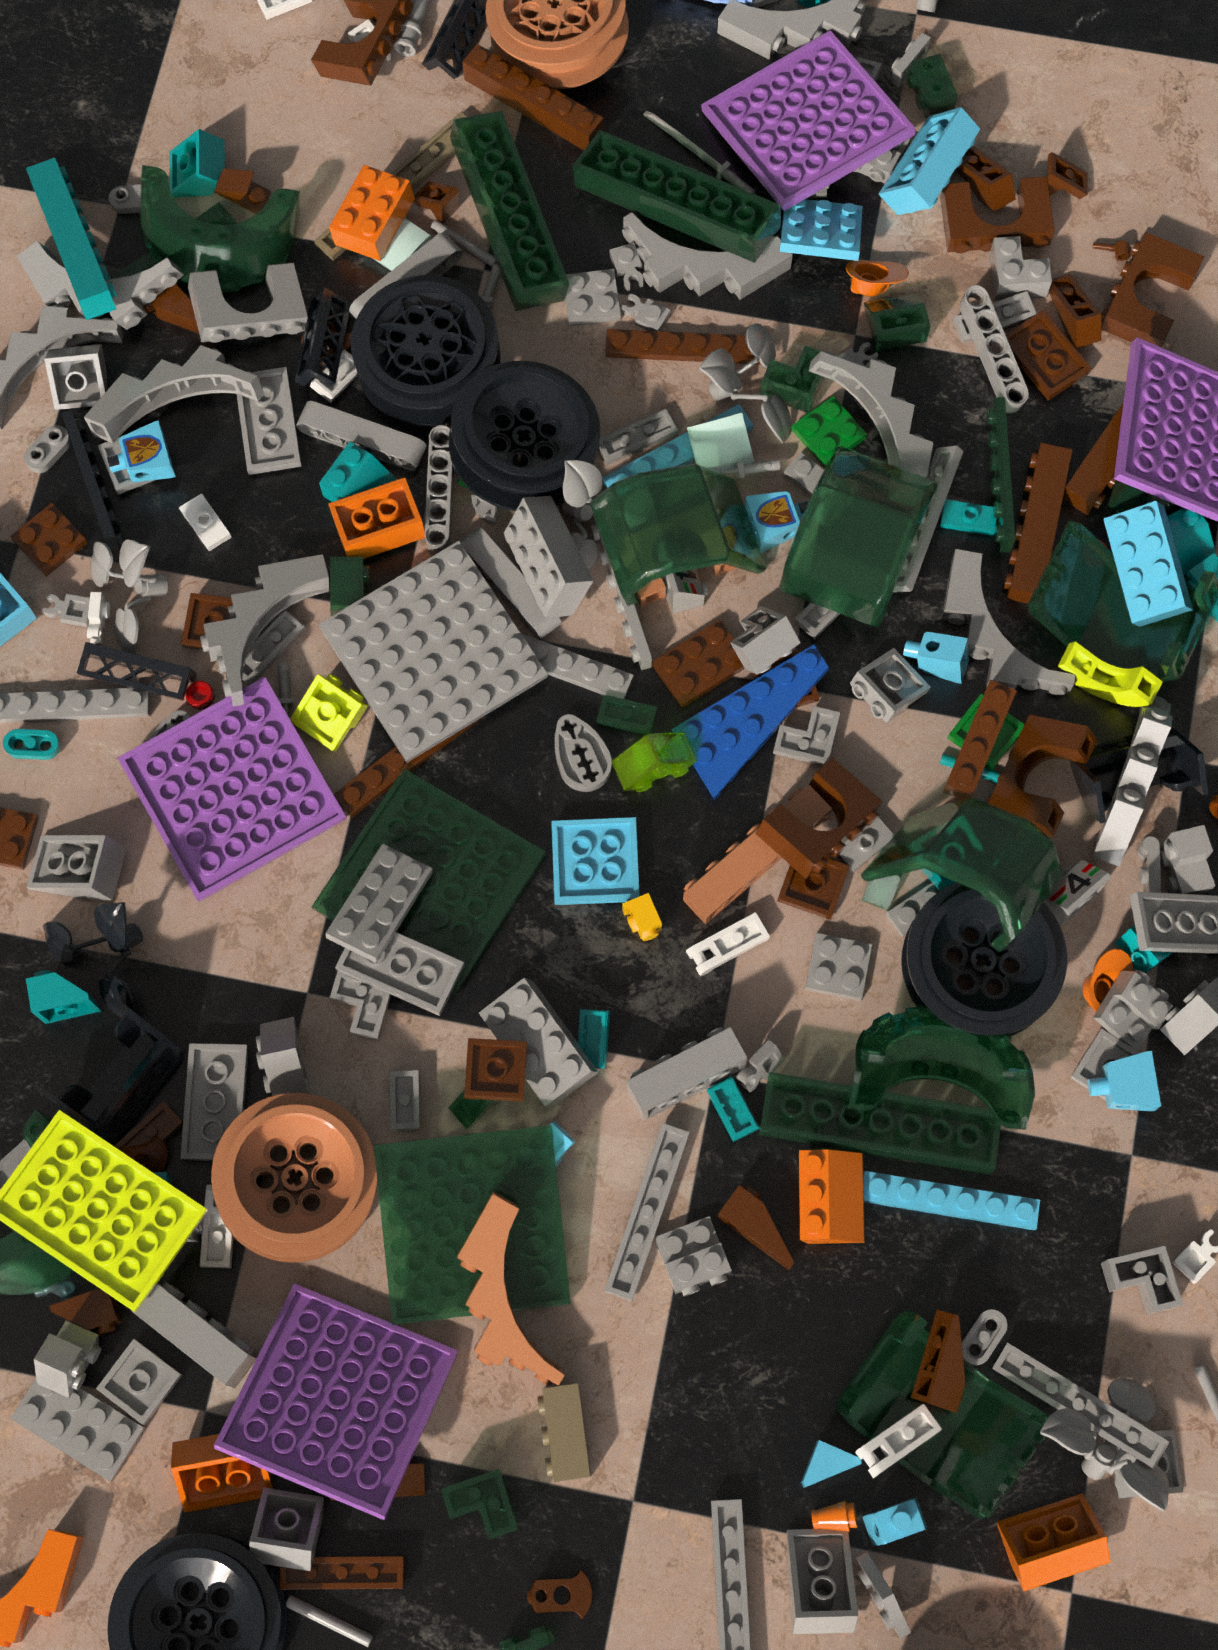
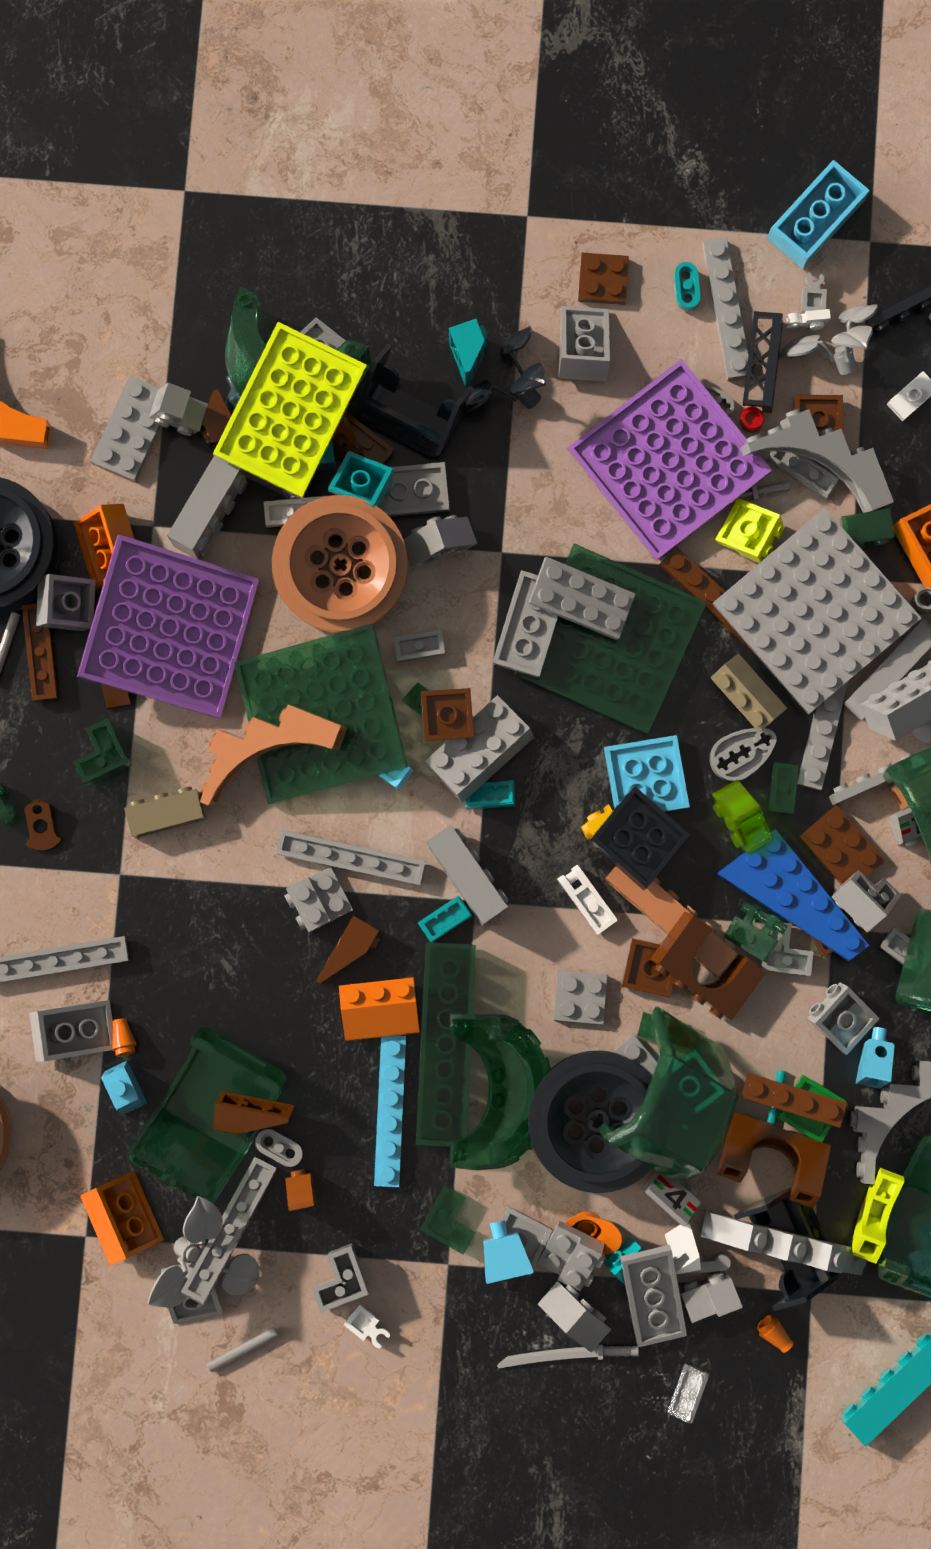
camera: 80 degrees right, 10 degrees up
reddish brown plate [10,503,88,577] -> none
light grey plate [96,1339,182,1425] -> none
light grey plate [330,971,391,1041] -> none
light grey plate [737,1040,785,1092] -> none
medium azure slope [801,1440,862,1488] -> none
light grey plate [837,817,896,874] -> none
white plate [855,1404,942,1478] -> none
light grey plate [856,1552,911,1639] -> none
none -> dark orange slope [285,1169,317,1211]
none -> teal slope [328,451,393,507]
none -> clear green plate [420,1185,476,1255]
none -> black plate [588,786,690,890]
none -> white slope [665,1221,701,1274]
none -> dark tan brick [710,653,787,732]
none -> clear green plate [724,901,787,962]

